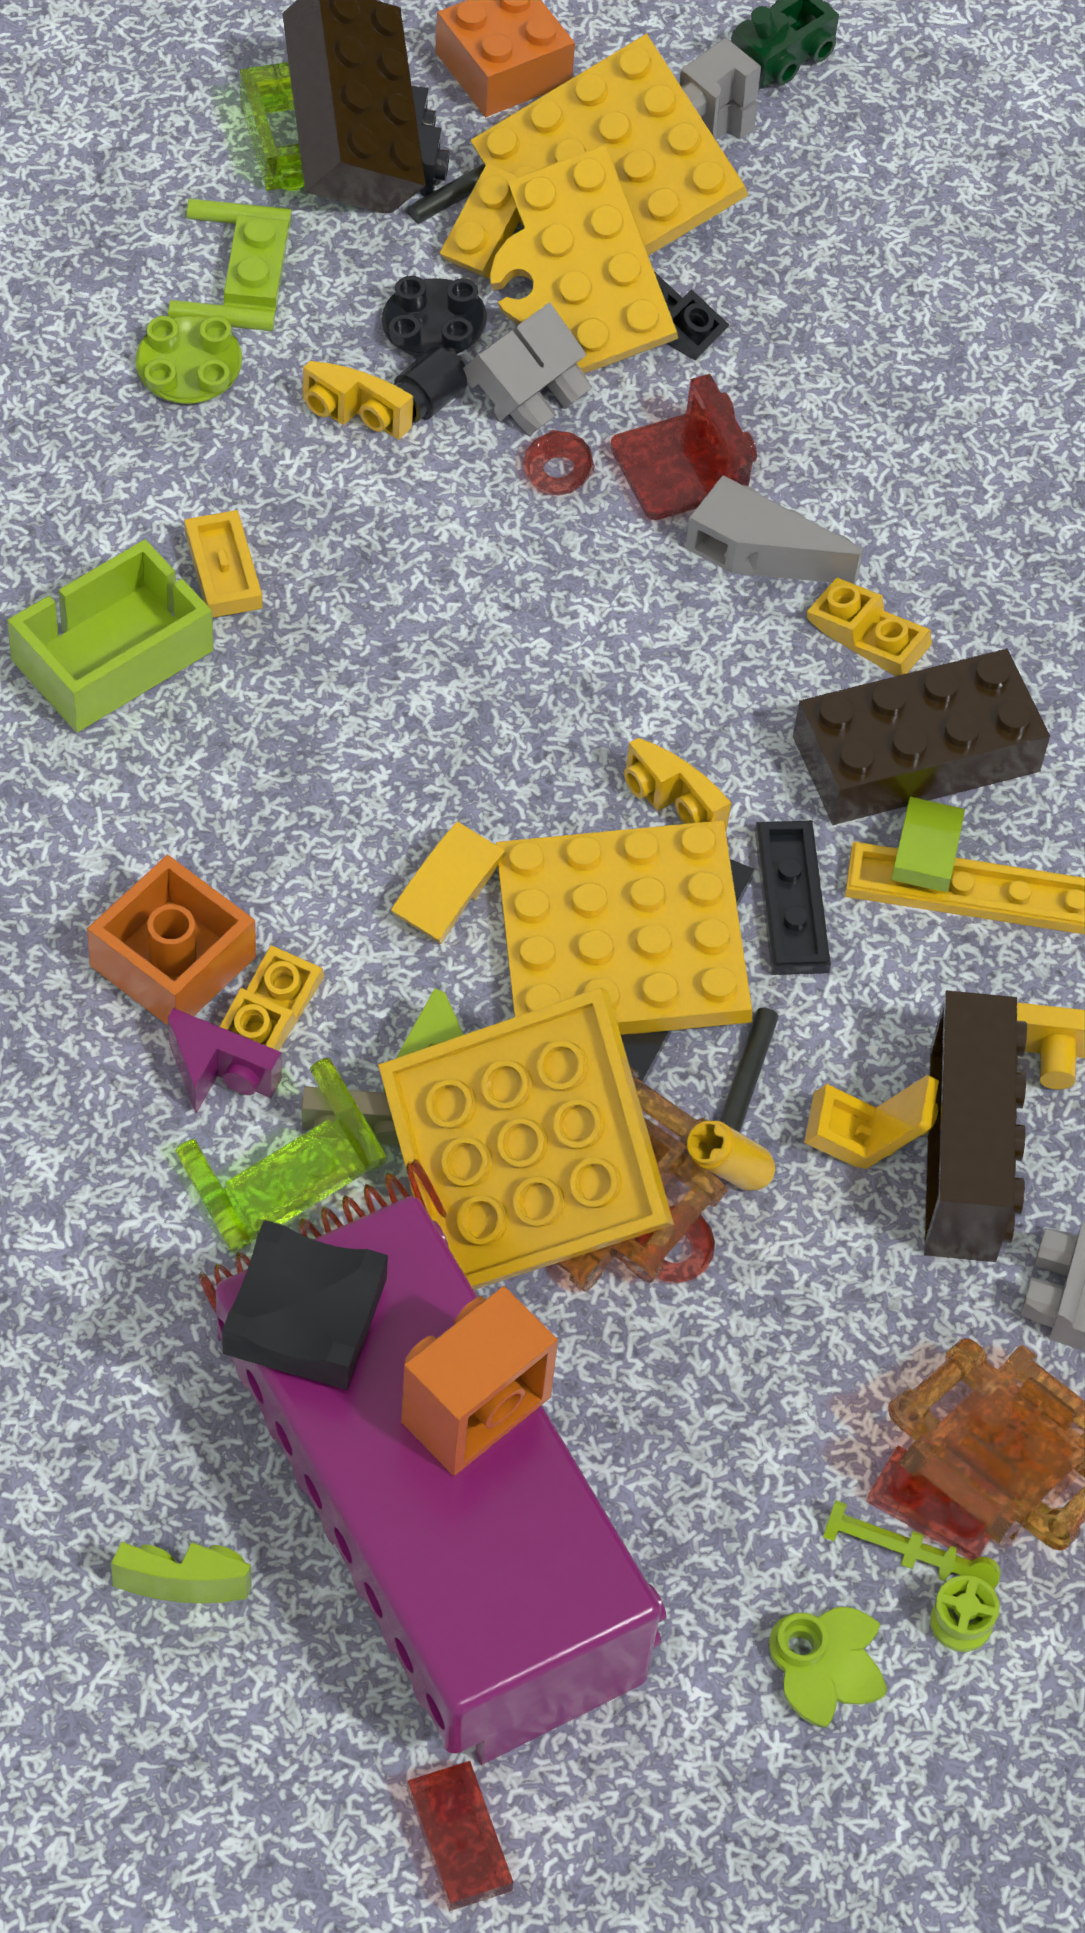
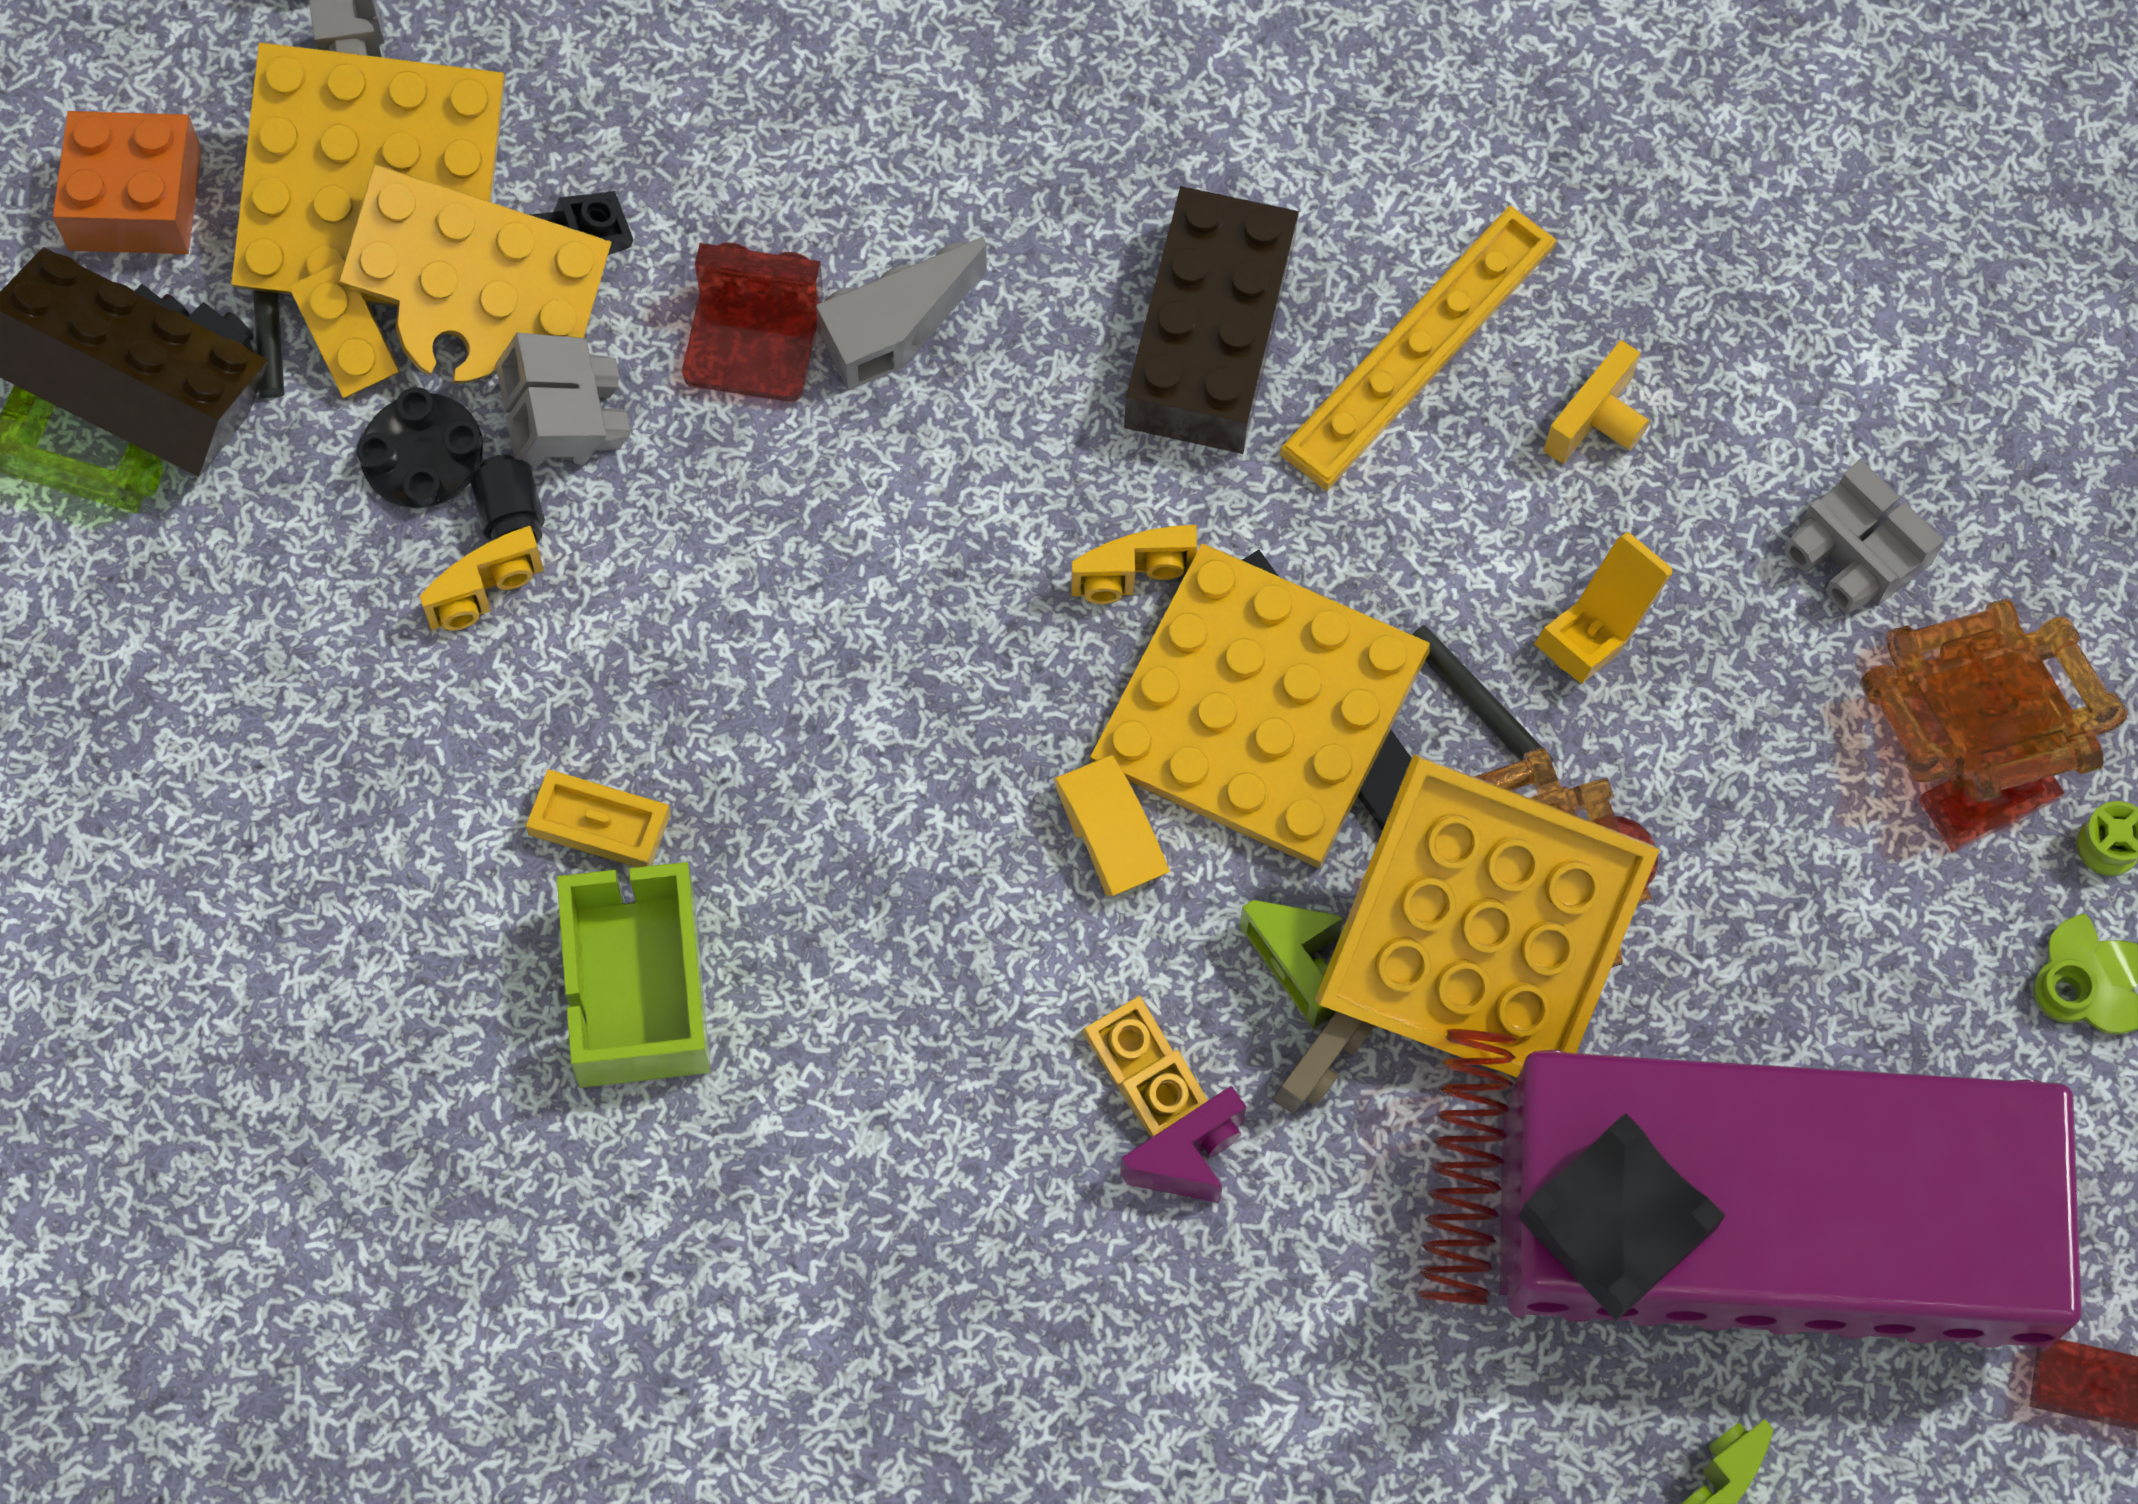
camera: 55 degrees left, 10 degrees up
orange brick [87,854,256,1026] -> none
lime dish [136,316,242,404] -> none
lime plate [168,198,292,331] -> none
clear neon green plate [175,1058,388,1253] -> none
orange brick [401,1286,558,1476] -> none
clear red piece [523,430,595,496] -> none
yellow piece [687,1121,775,1191] -> none
black tile [755,820,831,975] -> none
yellow slope [807,577,932,676] -> none
lime piece [823,1500,1001,1589] -> none
lime slope [891,797,965,893] -> none
dark brown piece [924,990,1027,1262] -> none

